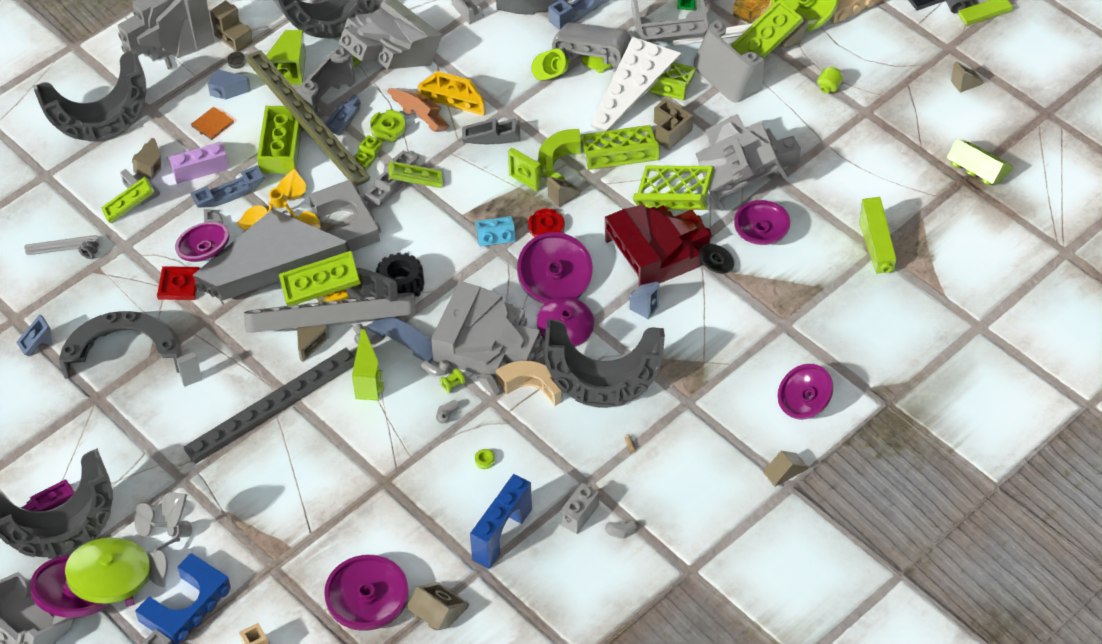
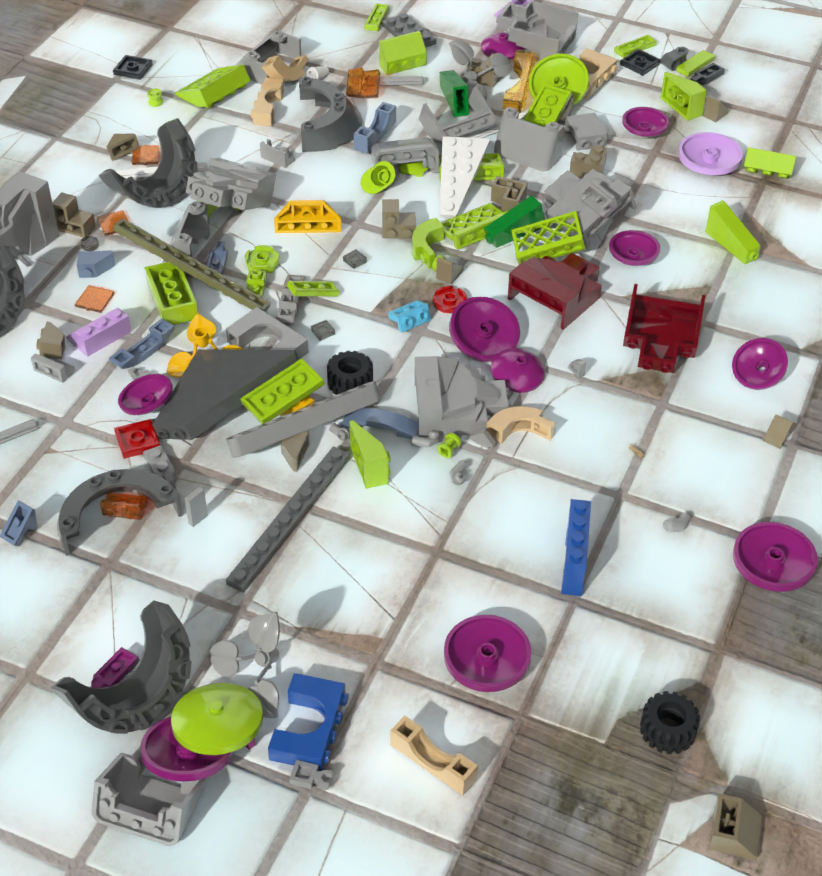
camera: 25 degrees left, 5 degrees down
dark grey bush [78,241,98,259] -> none
lime tile [101,177,155,223] -> none
lime slope [266,30,306,85] -> none
dark grey slope [353,267,398,302] -> none
nougat slope [387,88,449,132] -> none
dark tan slope [406,582,469,631] -> none
dark grey slope [462,118,520,145] -> none
lime tile [475,449,495,469] -> none
lime tile [508,147,541,192] -> none
dark grey windscreen [545,319,665,408] -> none
light grey hinge [560,483,599,534] -> none
sand blue slope [629,282,660,319] -> none
pearl dark grey dish [699,244,734,274] -> none
lime head [817,66,843,94] -> none
none -> clear orange piece [97,210,128,236]
none -> clear orange bracket [100,492,148,520]
none -> light grey hinge [143,445,176,488]
none -> clear smoke tile [311,320,335,341]
none -> clear smoke tile [343,249,367,269]
none -> dark tan brick [382,199,416,238]
none -> green slope [484,195,545,248]
none -> light grey panel [565,112,608,151]
none -> light grey tile [568,359,586,378]
none -> dark tan brick [570,145,607,179]
none -> magenta dish [622,107,669,137]
none -> dark red panel [623,284,706,373]
none -> lime slope [660,72,707,121]
none -> lavender dish [678,132,743,175]
none -> black hinge [691,63,725,85]
none -> magenta dish [733,522,818,592]

